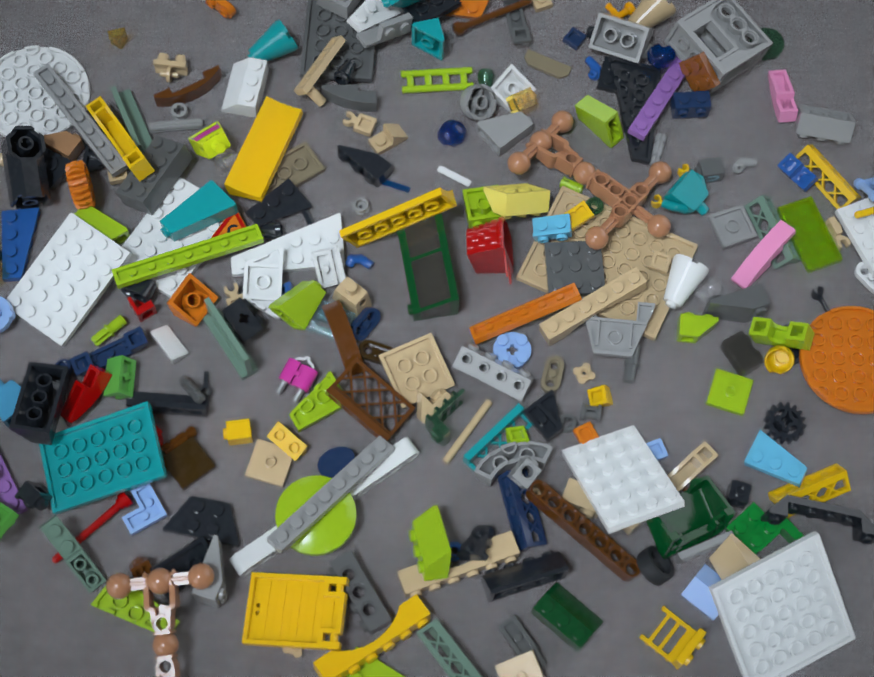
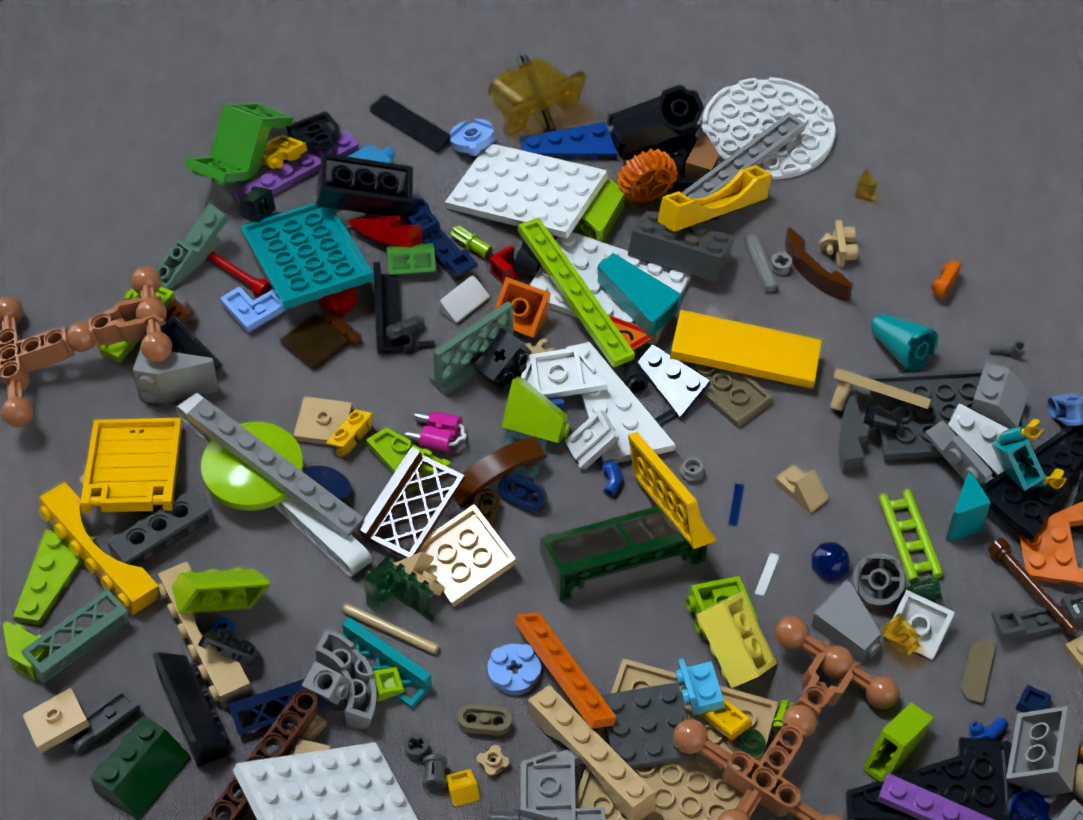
camera: 85 degrees right, 15 degrees down
sand green fence [110,86,152,153] -> none
black wing [163,495,240,547] -> none
neon yellow torso [188,121,231,159] -> none
white slope [221,57,269,118] -> none
yellow brick [223,418,253,446] -> none
tan torso [332,277,372,317] -> none
black slope [337,145,393,188] -> none
tan plate [343,111,377,137] -> none
light grey brick [453,343,534,401] -> none
red piece [466,217,514,285] -> none
black wing [523,389,563,442] -> none
orange tile [573,421,599,444] -> none

